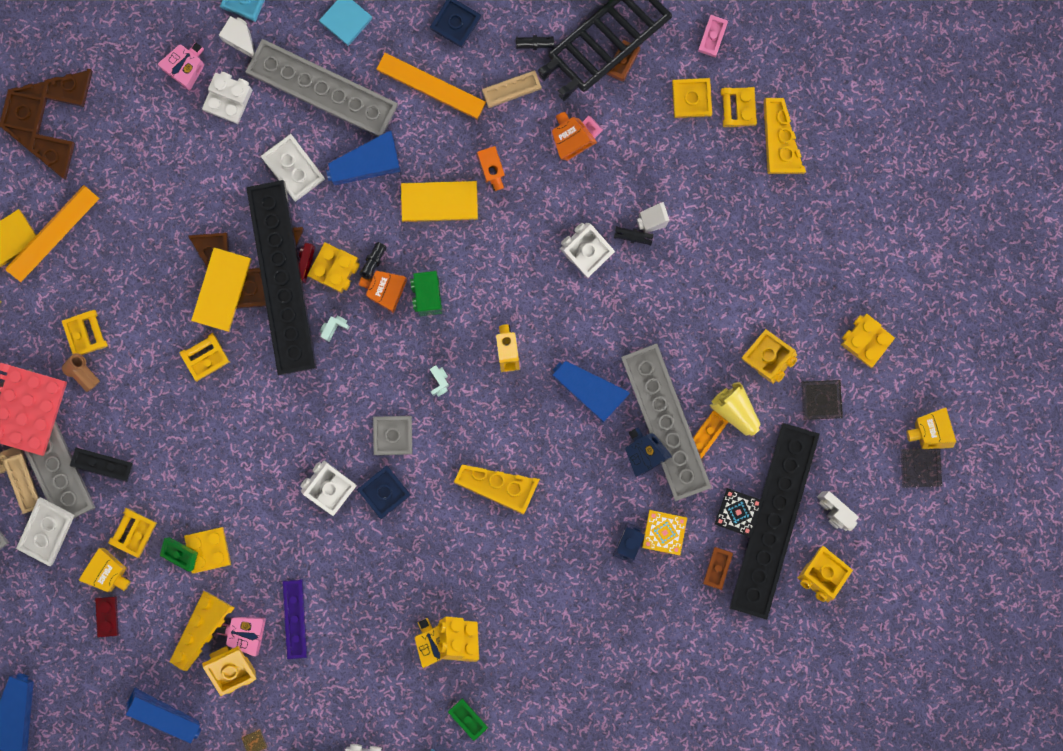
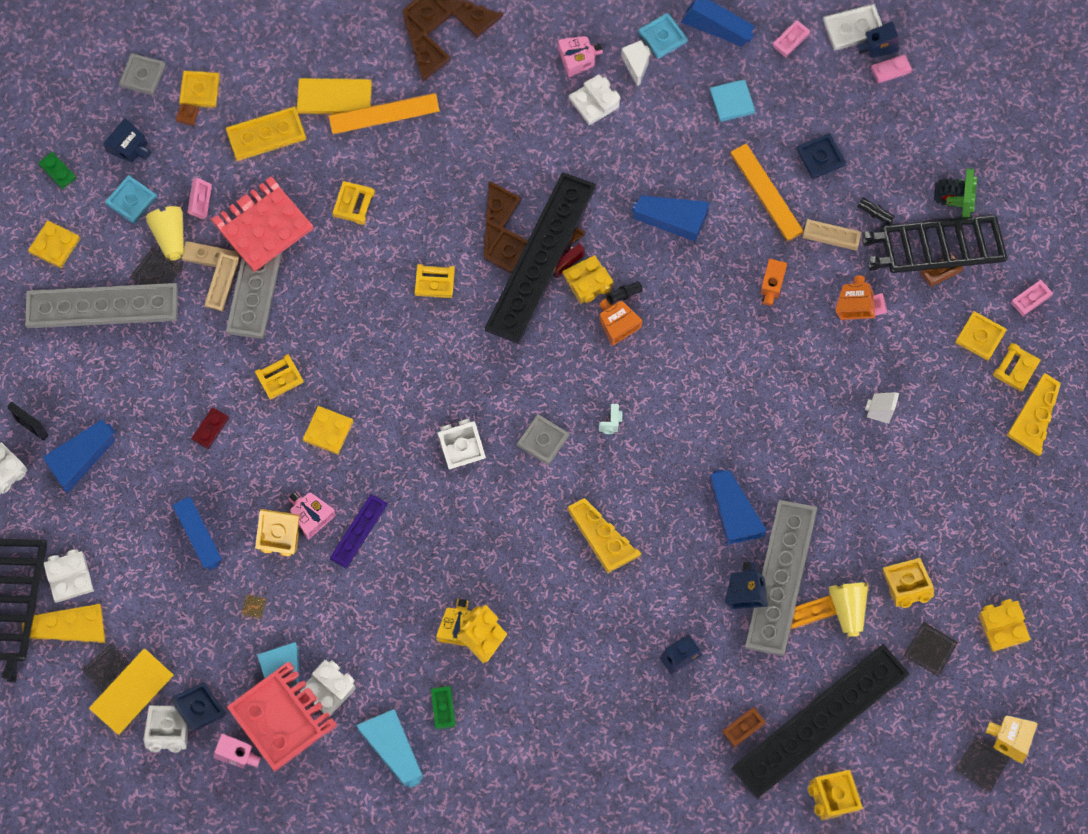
camera: 40 degrees right, 15 degrees down
white tile [16,497,75,566] -> none
medium nougat piece [62,353,100,392] -> none
black plate [70,447,133,482] -> none
yellow torso [79,548,131,592] -> none
green plate [160,537,198,572] -> none
yellow wing [169,591,235,671] -> none
yellow tile [191,248,252,332] -> none
light grey plate [245,39,398,137] -> none
white tile [261,134,325,202] -> none
light aqua bracket [320,316,350,342] -> none
dark blue plate [357,465,411,519] -> none
yellow tile [401,181,478,222] -> none
green brick [410,271,442,316] -> none
yellow torso [496,324,520,372] -> none
white plate [560,223,615,278] -> none
black pin [614,226,654,246] -> none
yellow tile [642,510,687,555] -> none
black tile [715,488,764,538] -> none
white plate [817,491,859,531] -> none

